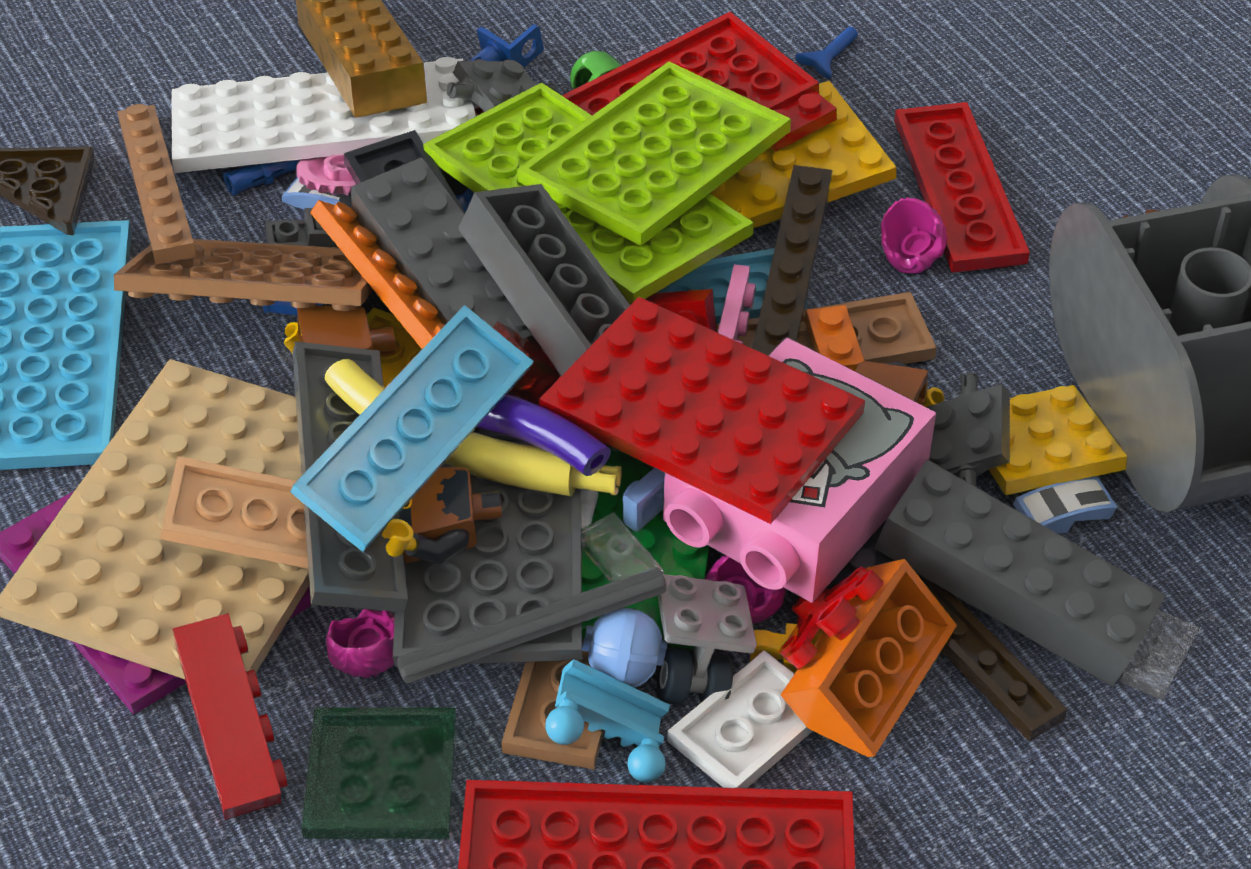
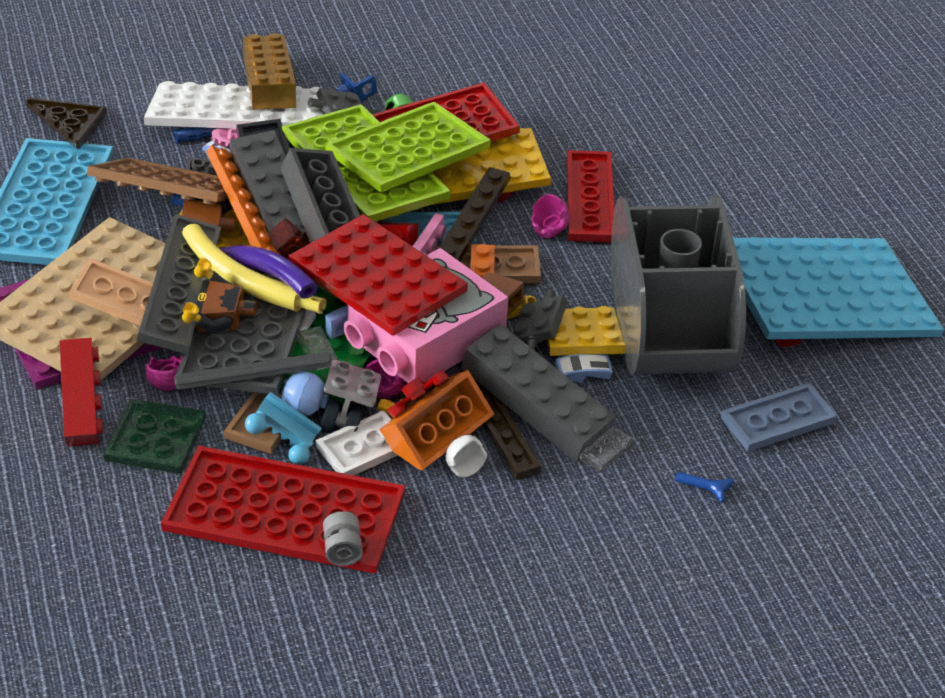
camera: 10 degrees right, 5 degrees down
medium nougat plate [117,104,196,265] -> none
medium azure plate [290,305,534,552] -> none
red plate [771,91,837,152] -> none
blue piece [795,26,858,79] -> none
none -> white hair [446,435,487,477]

